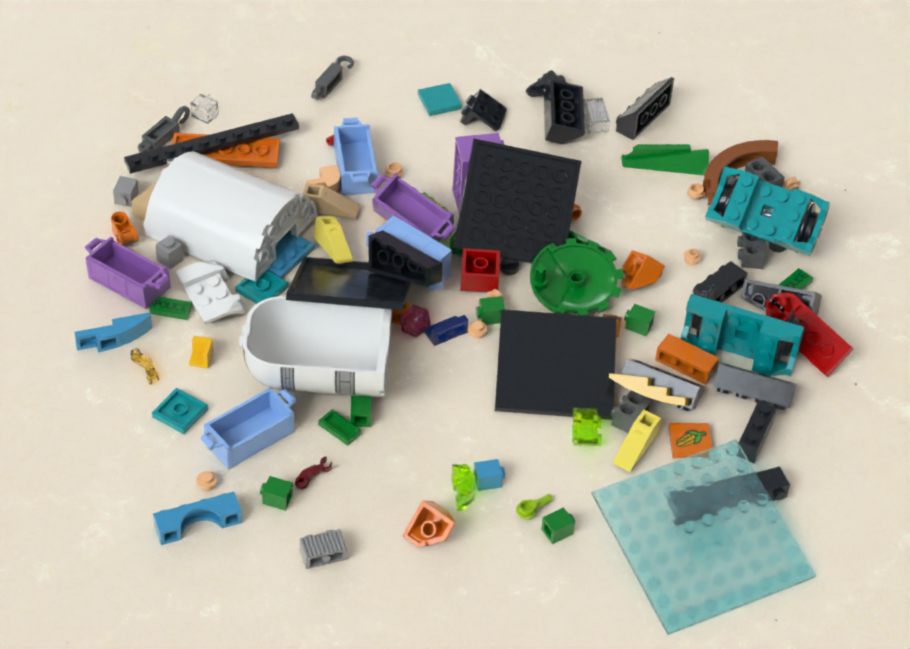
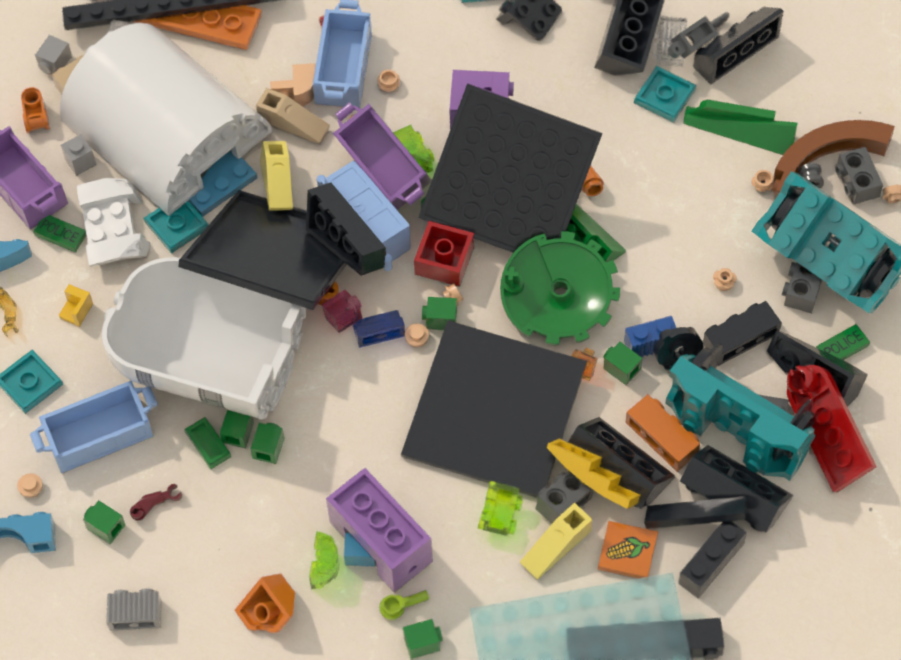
camera: 20 degrees right, 15 degrees up
black tile [500,258,519,275] -> none
orange slope [622,250,665,290] -> none
none -> green brick [250,423,285,464]
none -> medium lavender piece [326,468,433,593]
none -> blue brick [624,316,676,358]
none -> teal tile [634,66,696,122]
none -> black tile [644,496,747,529]
none -> black plate [654,327,704,371]
none -> dark grey piece [668,12,730,59]

